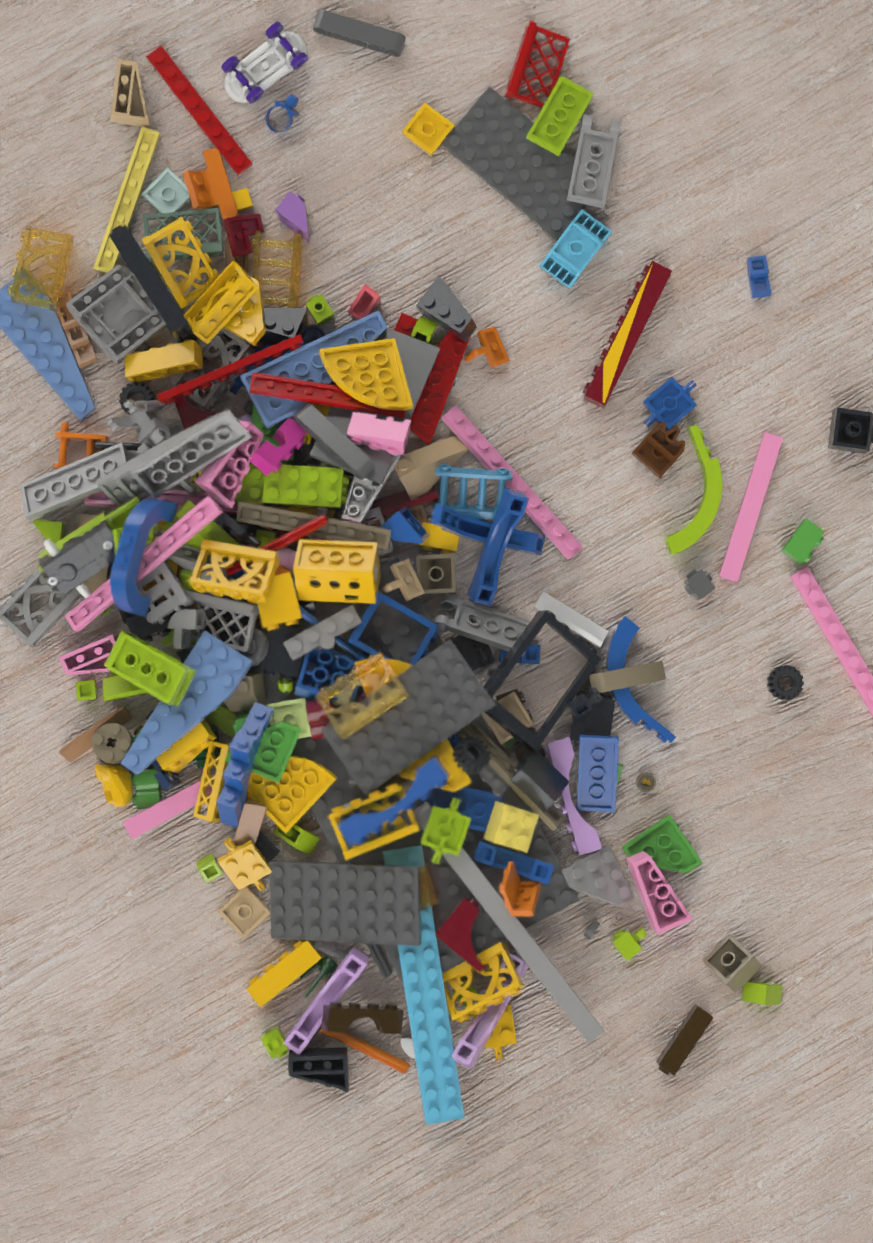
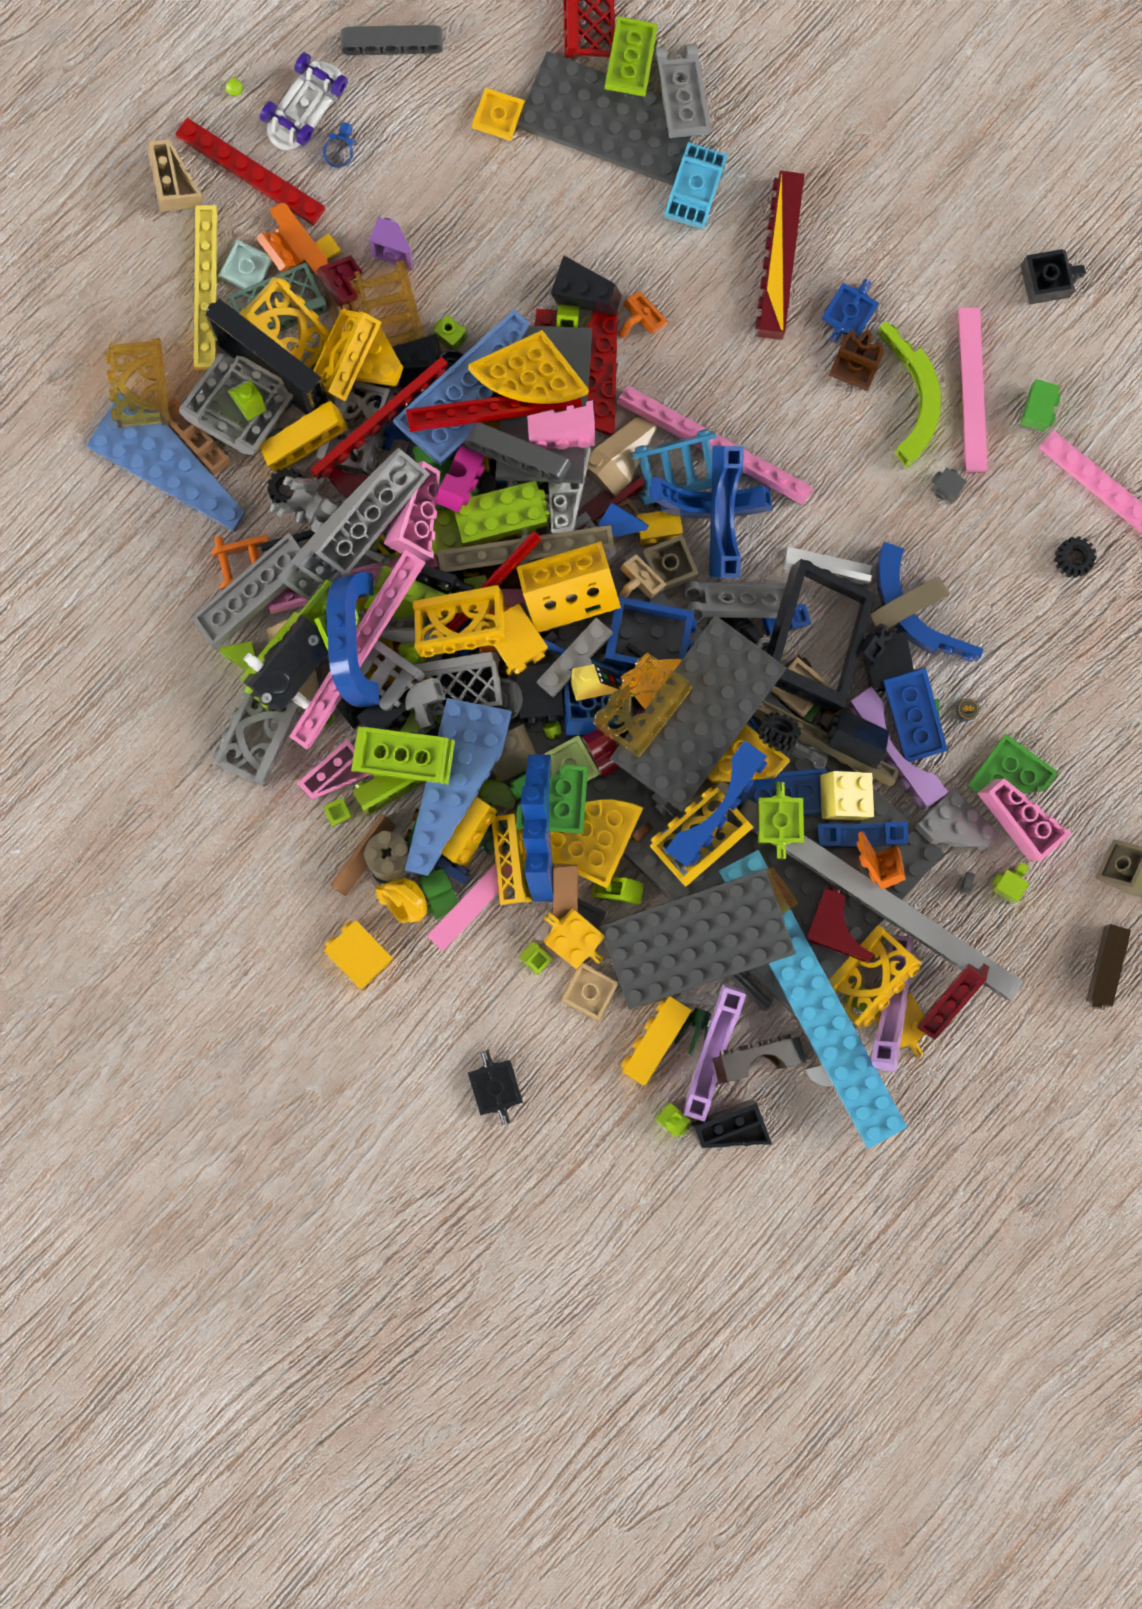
camera: 20 degrees left, 5 degrees down
orange axle [318,1028,410,1074] -> none
coral slope [348,284,381,320] -> none
blue slope [747,255,772,298] -> none
none -> lime hinge [225,77,243,97]
none -> lime slope [227,380,266,421]
none -> yellow brick [324,920,394,990]
none -> black plate [468,1050,523,1126]
none -> light yellow slope [571,664,619,701]
none -> reddish brown tile [631,821,653,842]
none -> dark red fence [917,963,989,1040]

